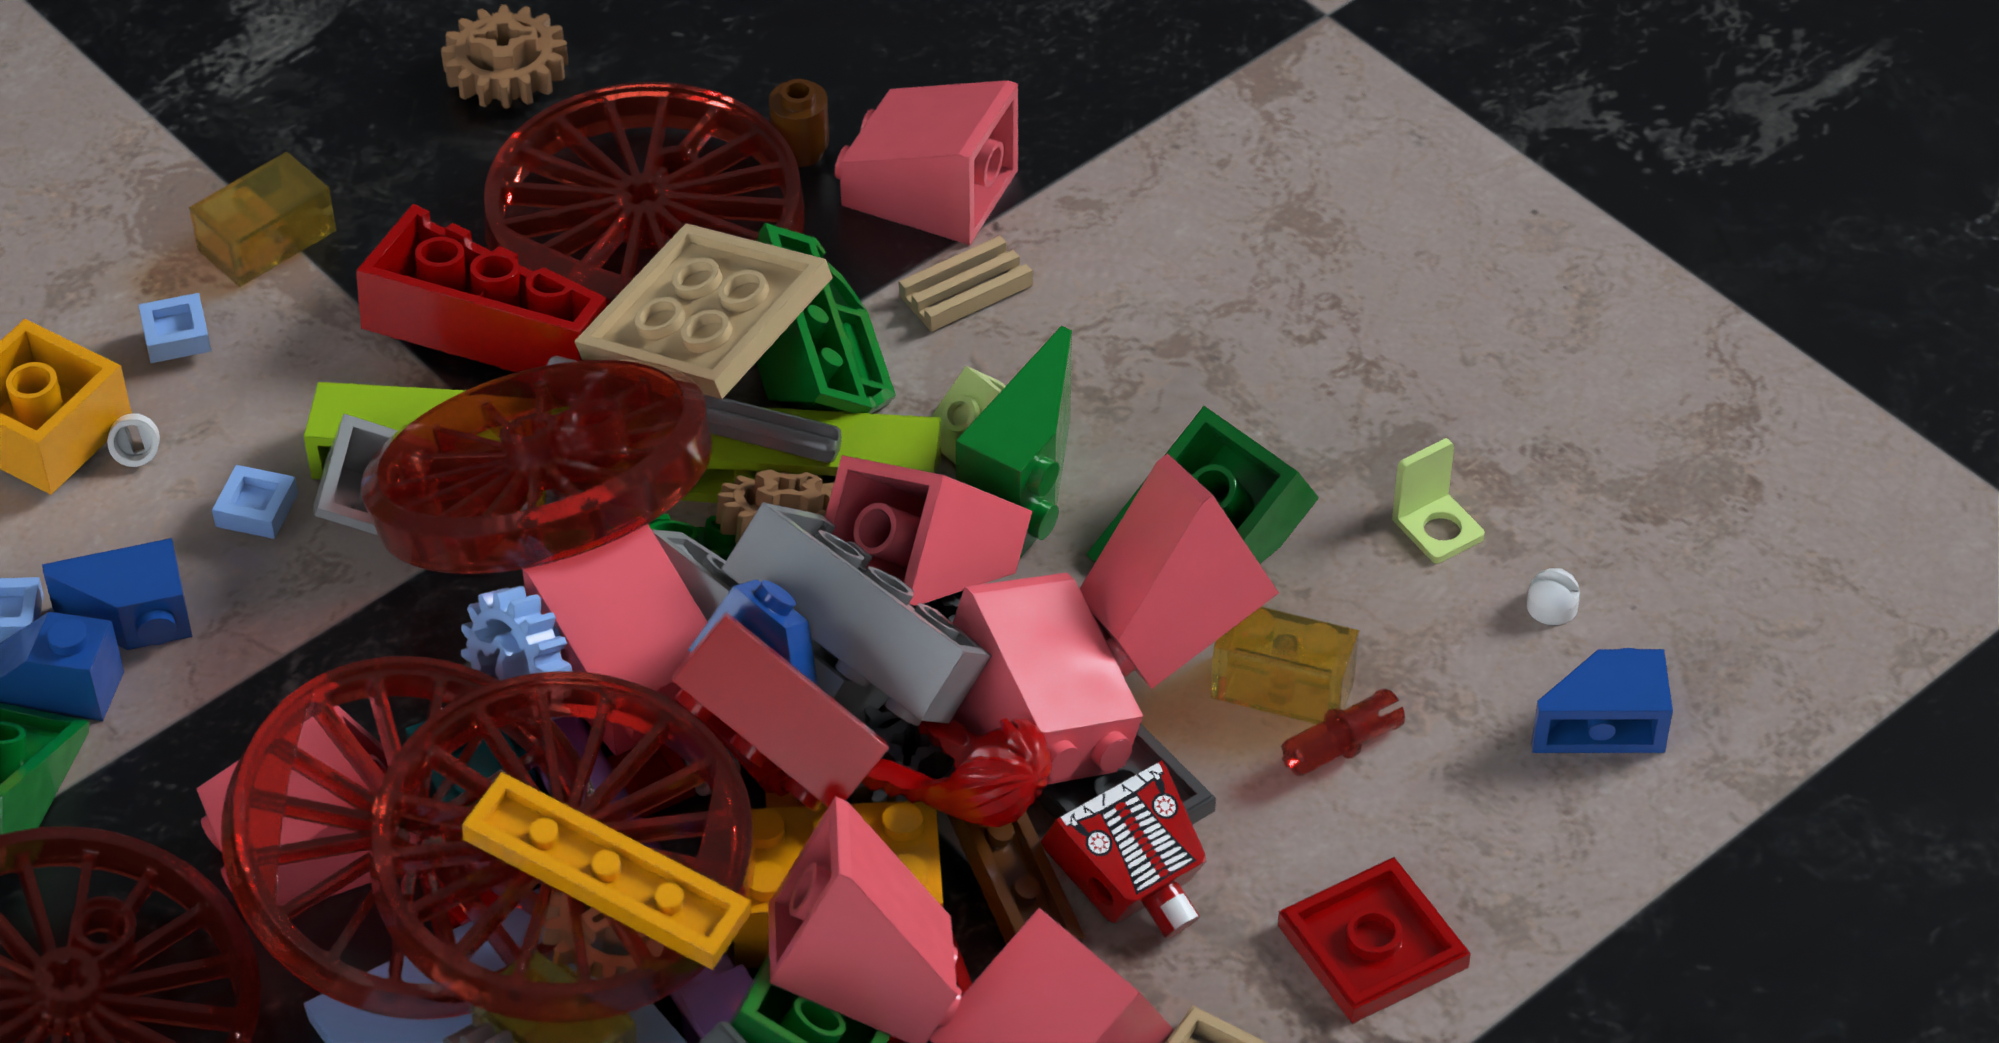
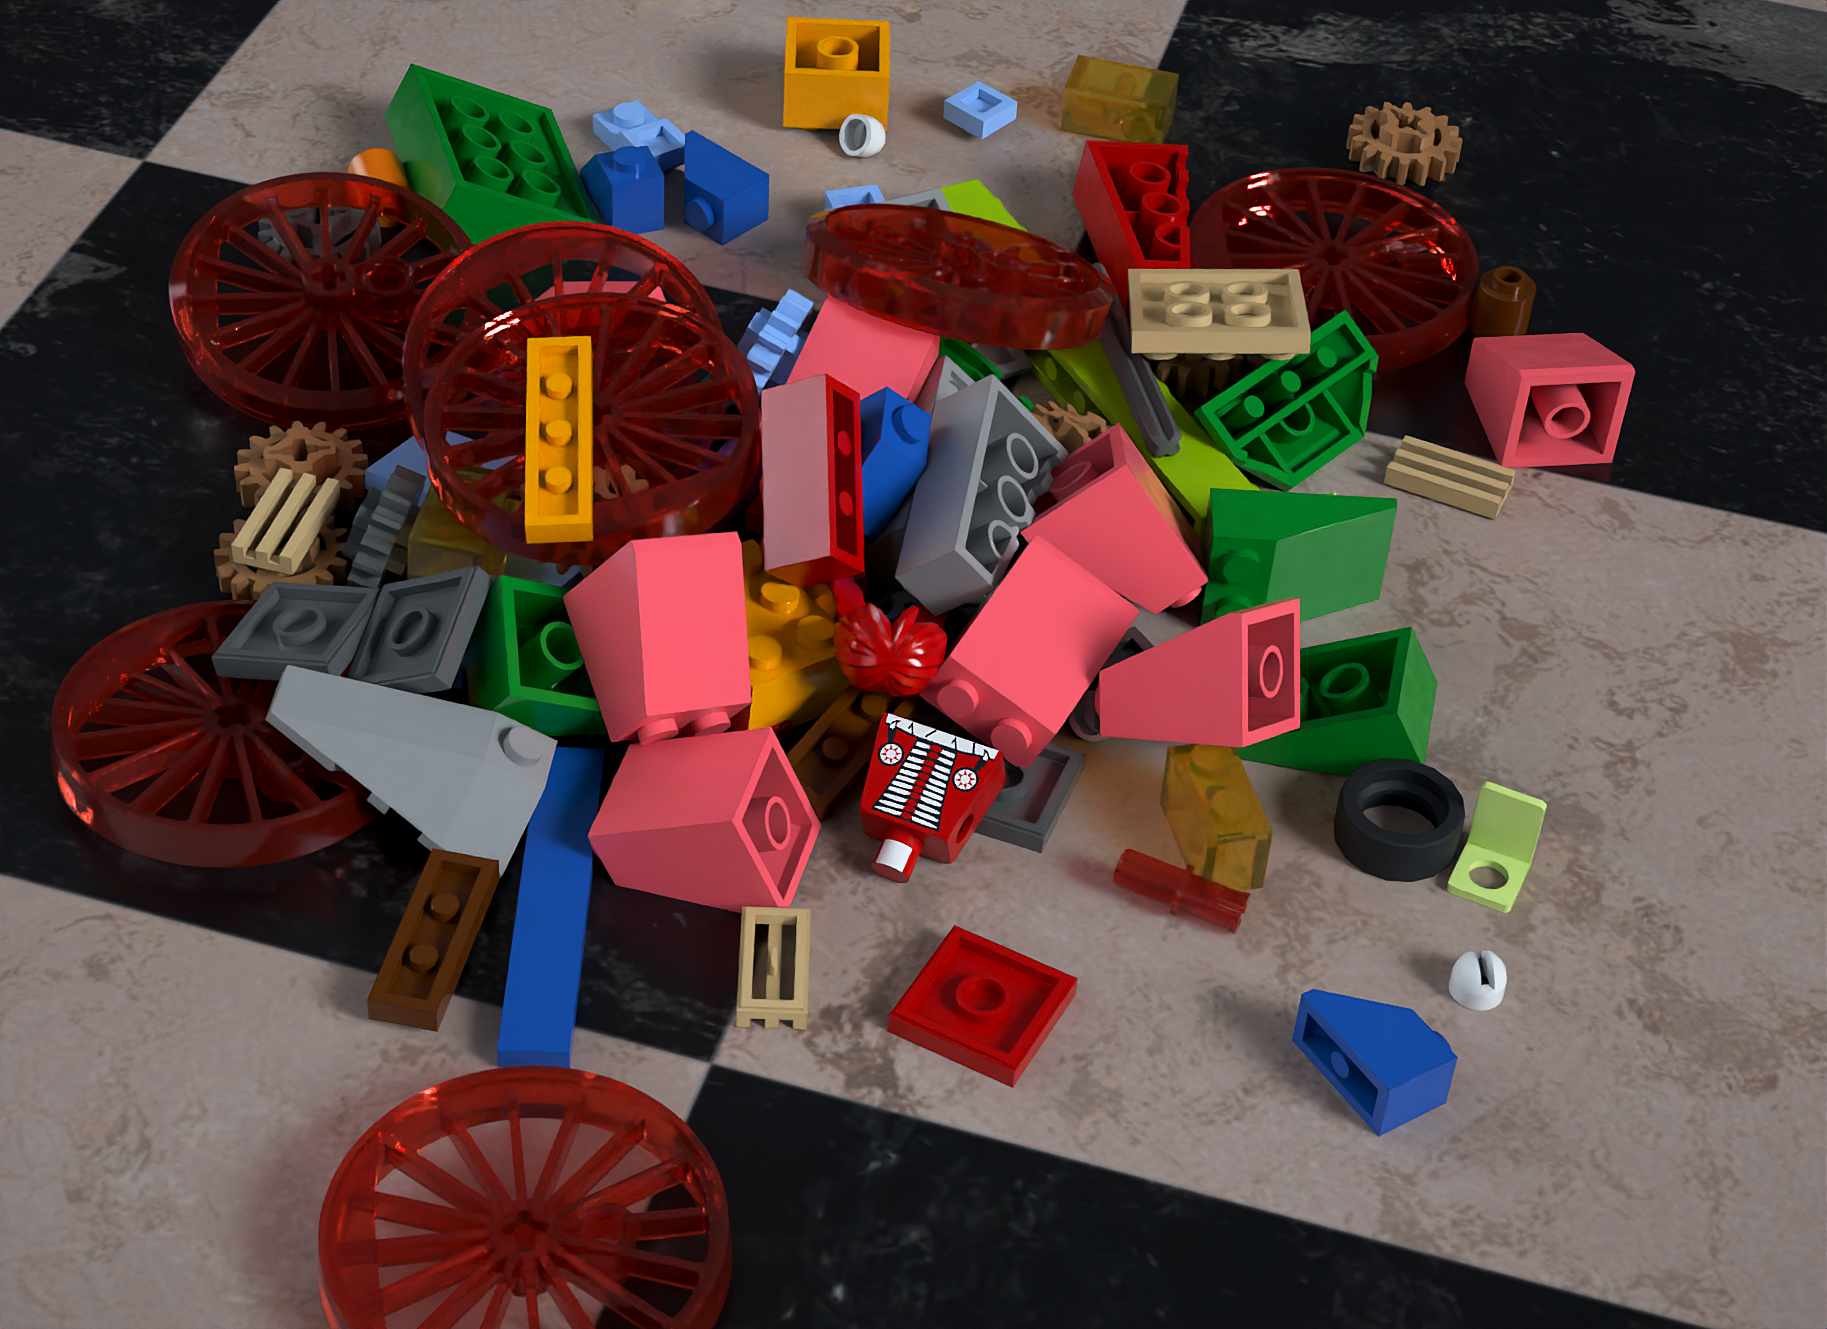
camera: 55 degrees right, 5 degrees down
none -> black tyre [1334,758,1465,882]

